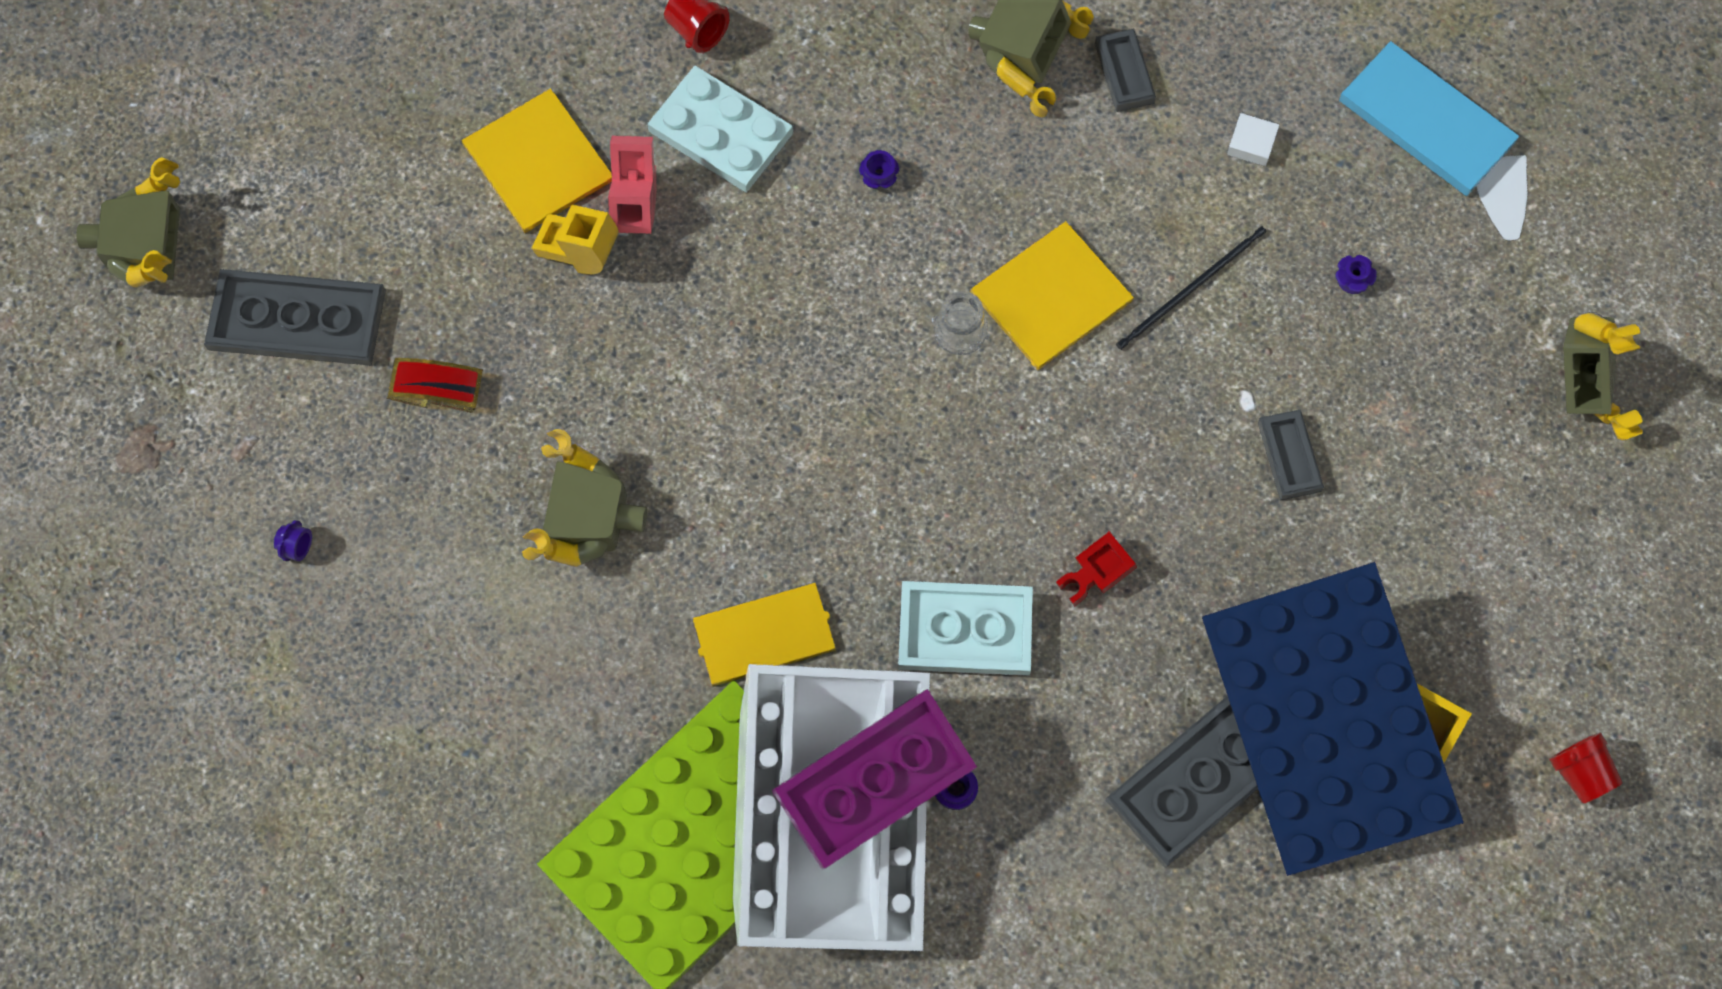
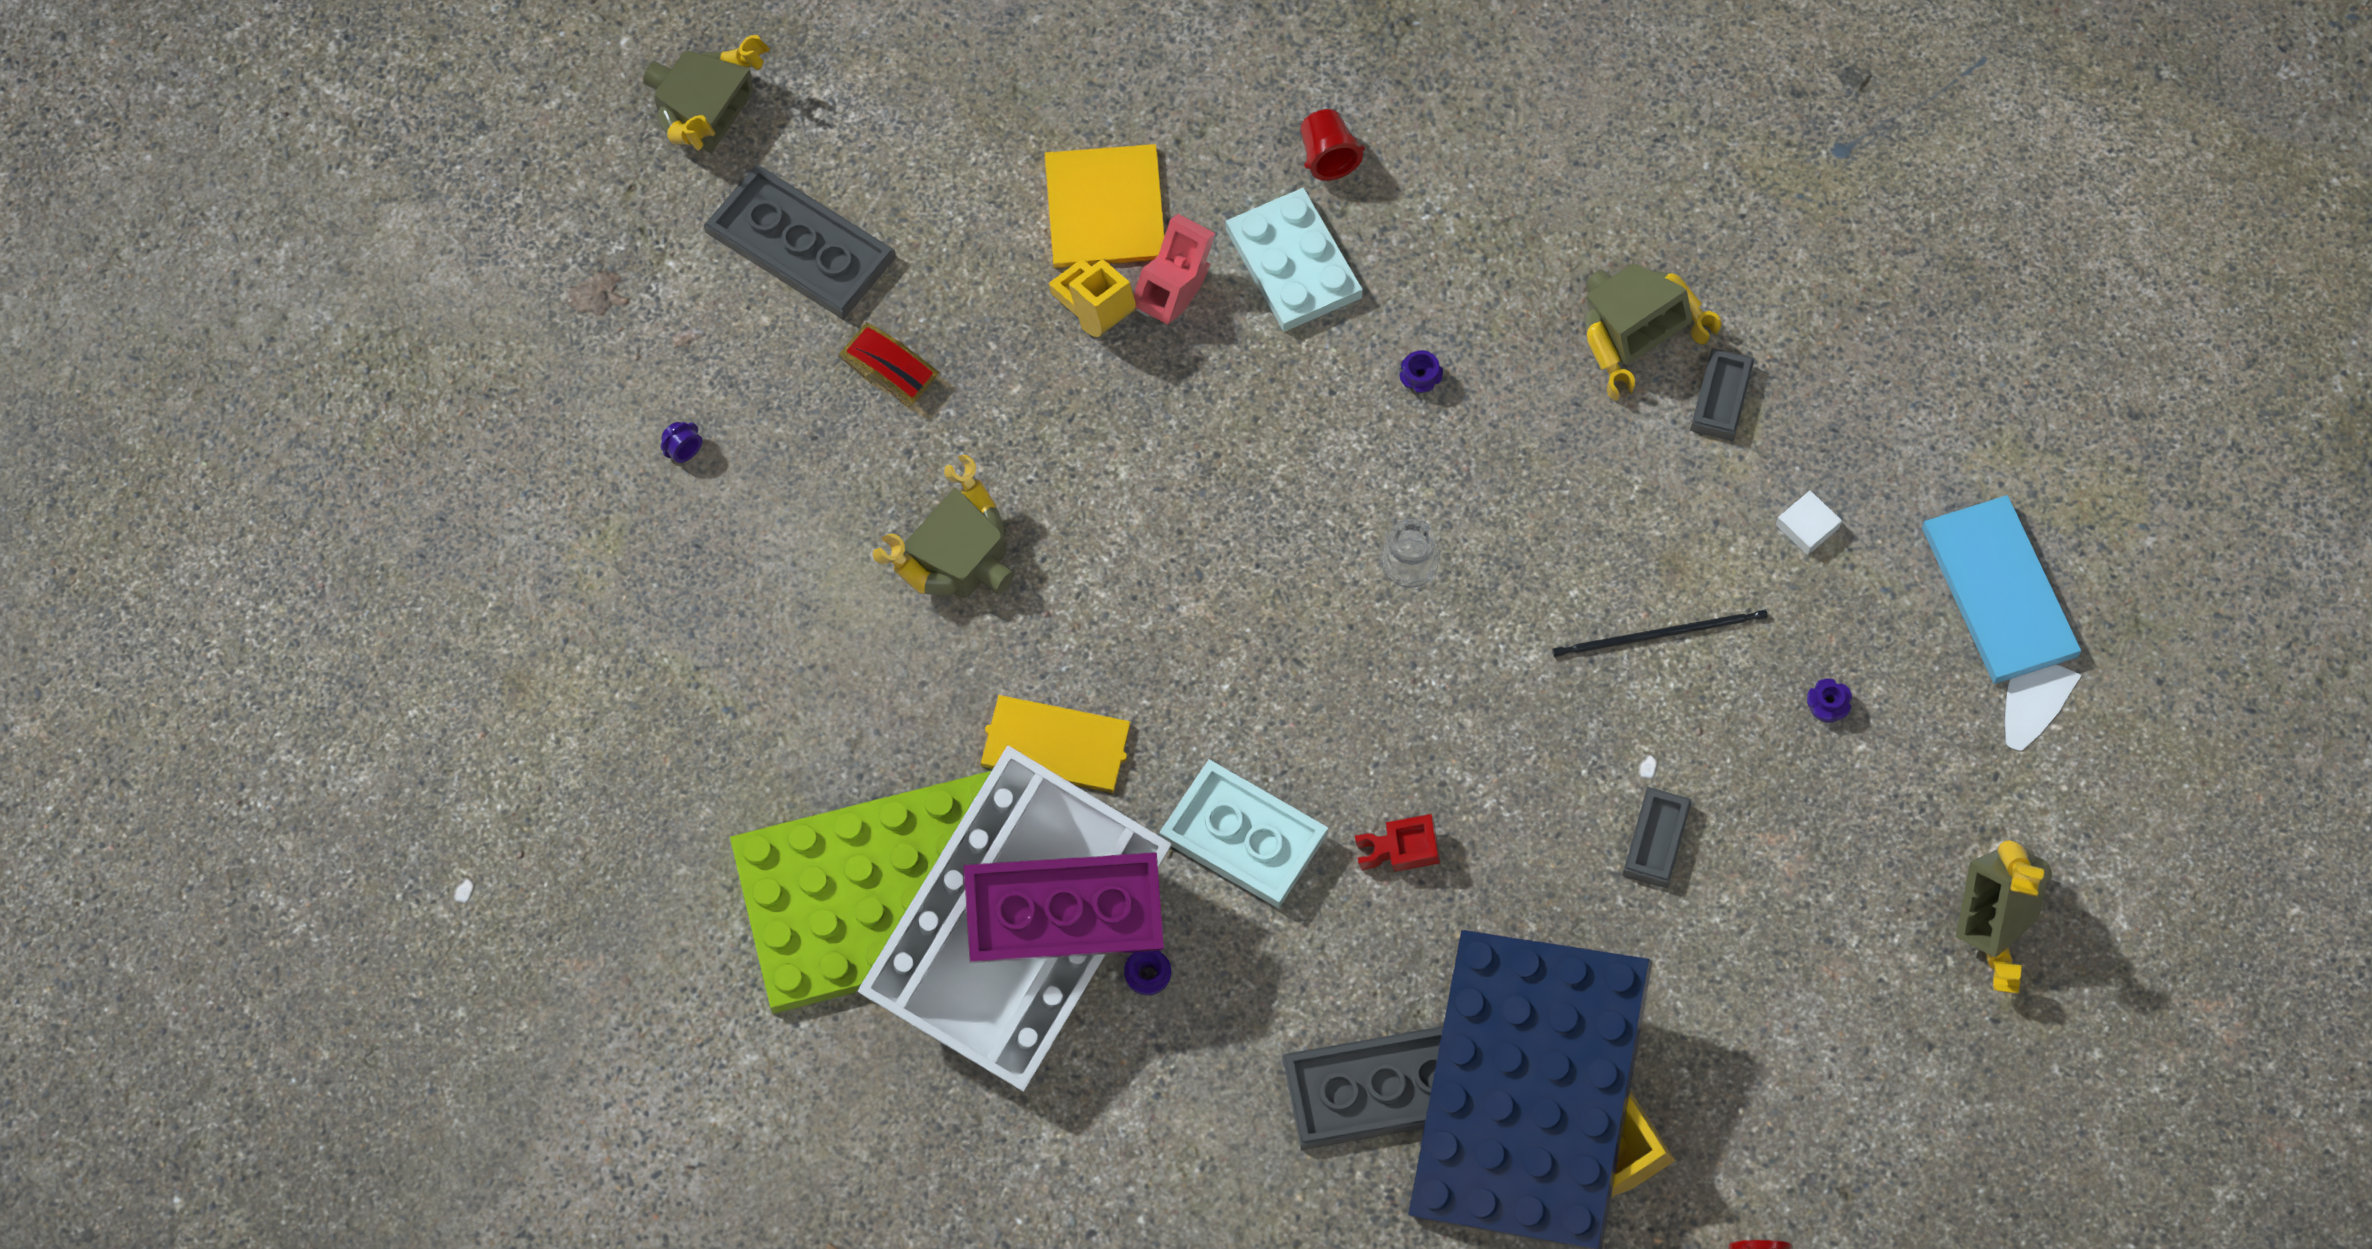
camera: 30 degrees right, 5 degrees down
yellow piece [970,221,1134,370] -> none

